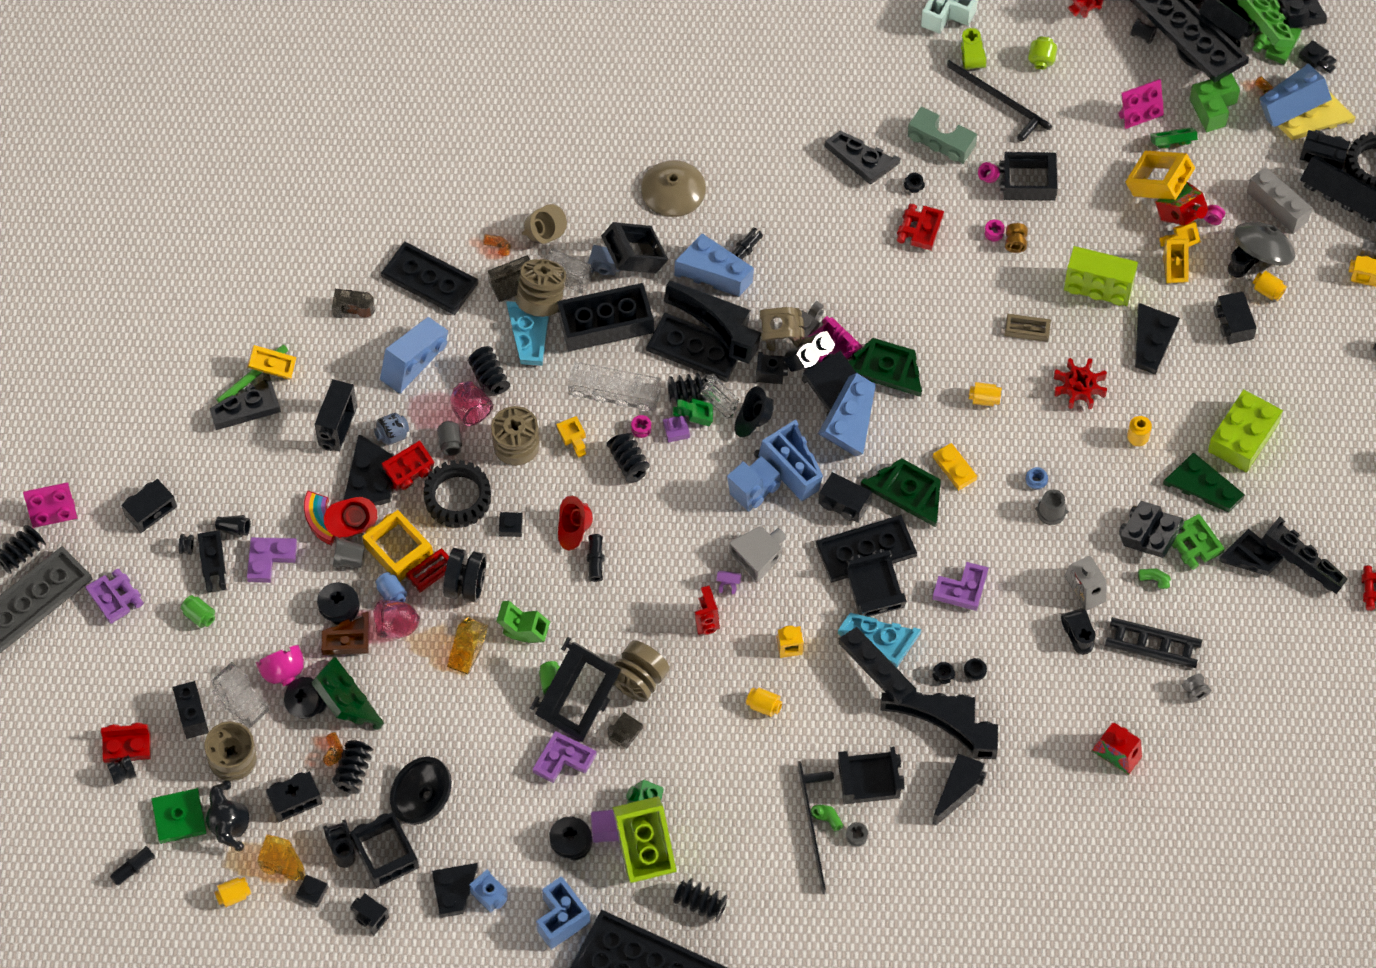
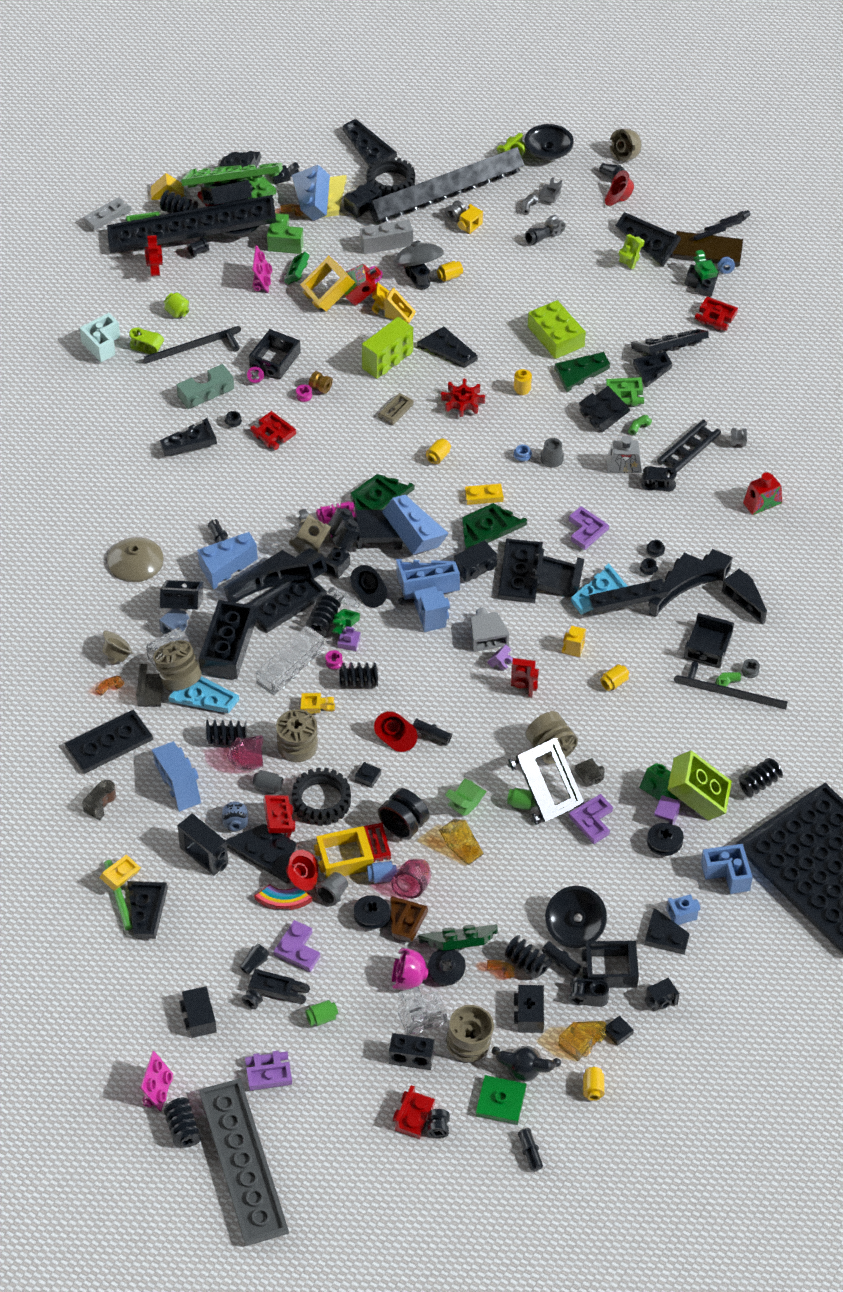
camera: 65 degrees left, 10 degrees down
black brick [1214,291,1257,345] -> none
none -> black pin [542,941,582,976]

